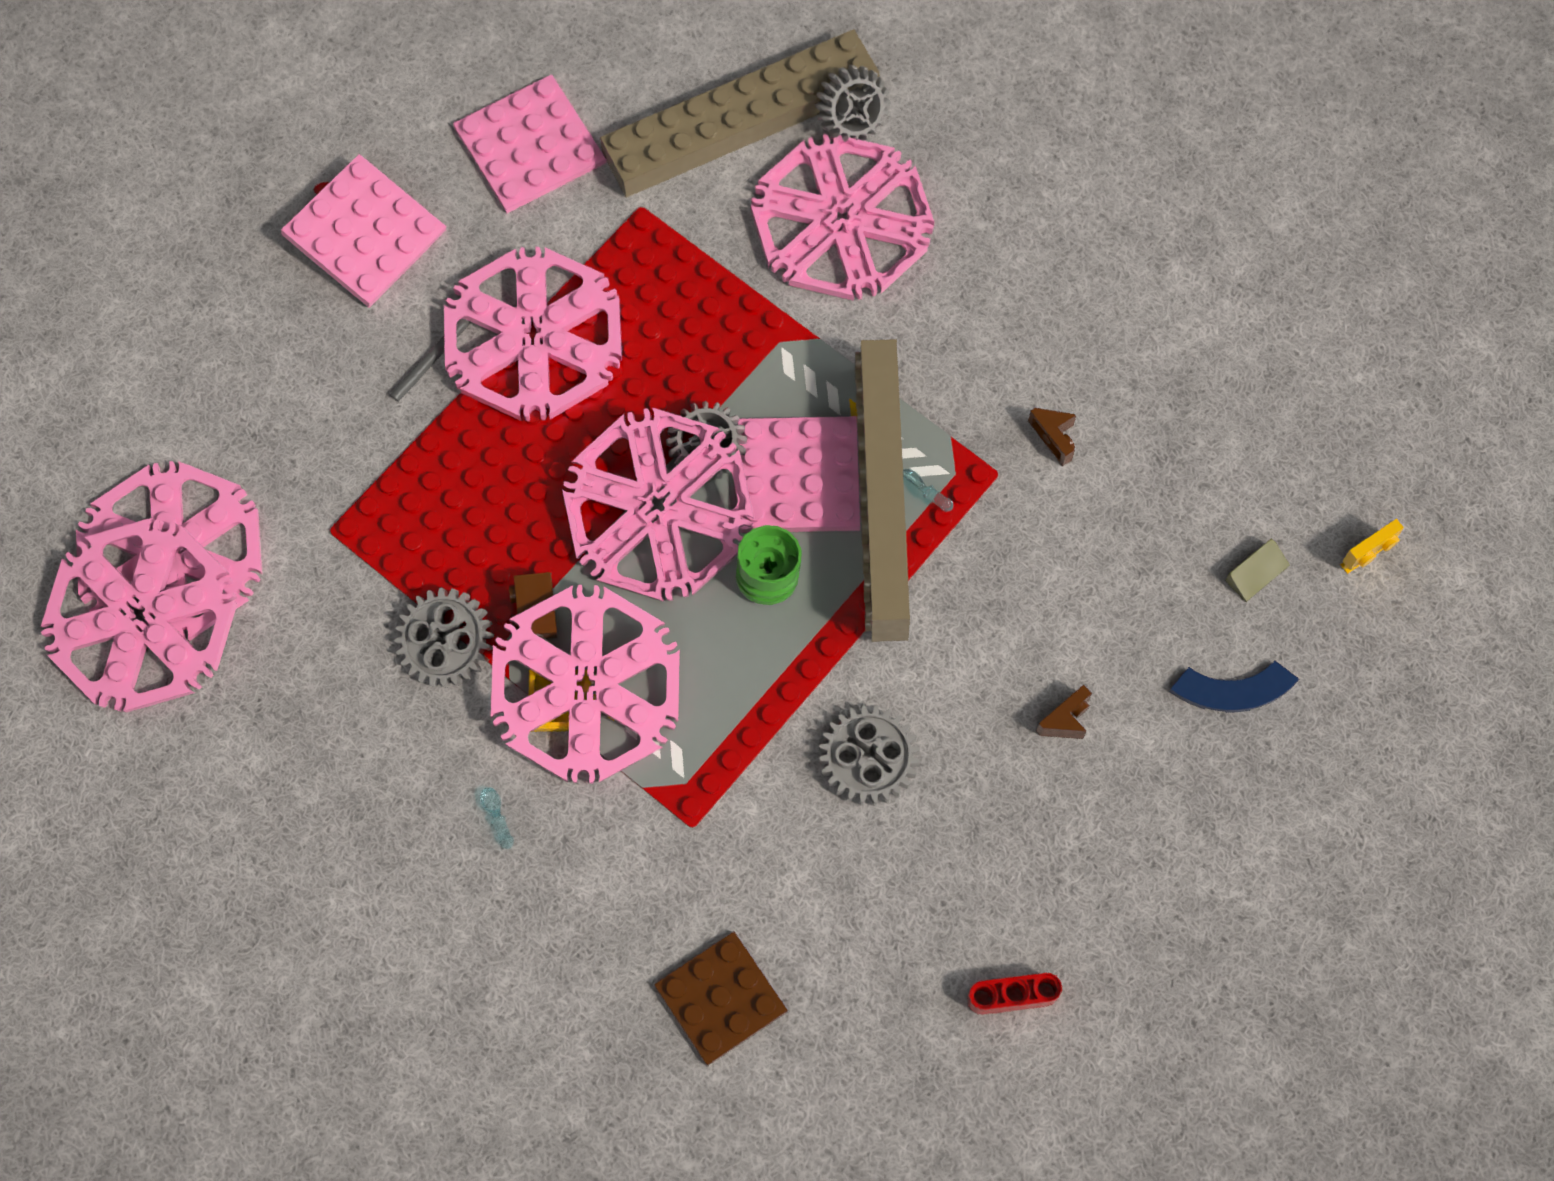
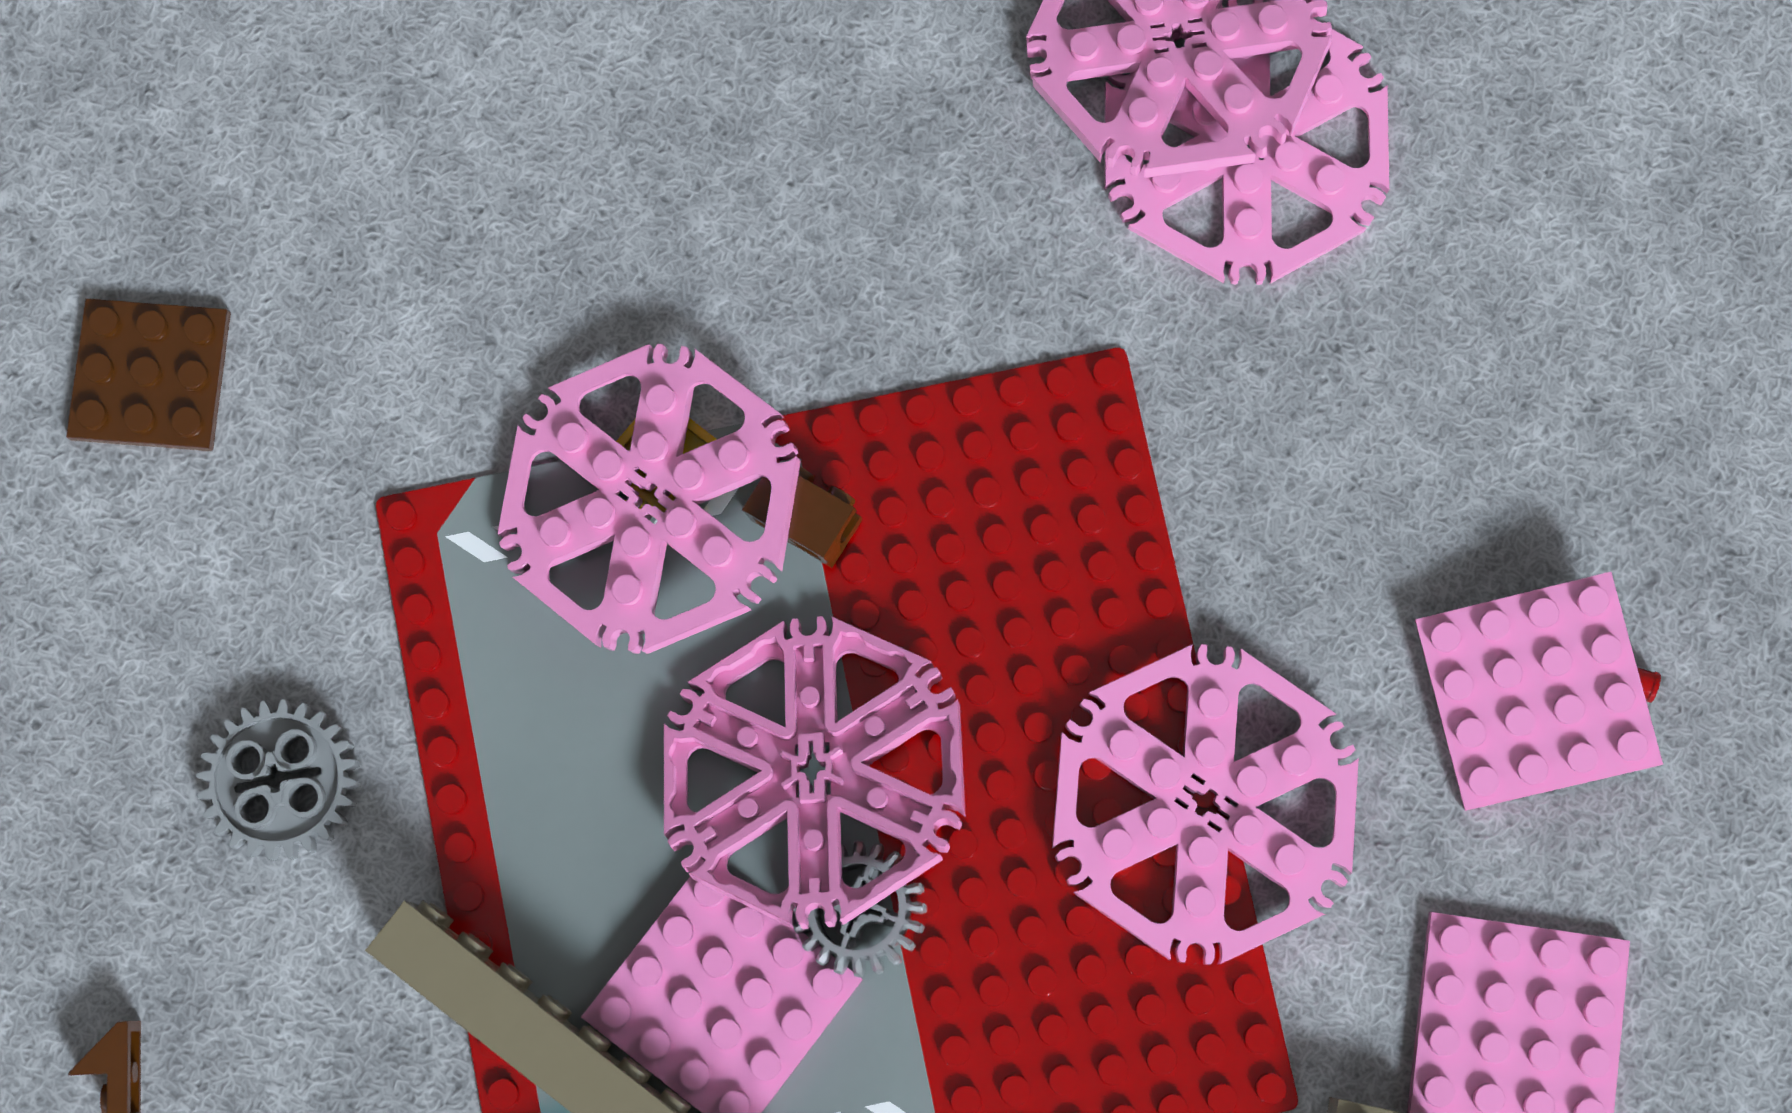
camera: 130 degrees right, 10 degrees up
dark grey bar [390,318,472,402] -> none
light grey gear [394,588,494,688] -> none
clear light blue piece [480,788,514,849] -> none
bright green wheel [736,525,802,605] -> none

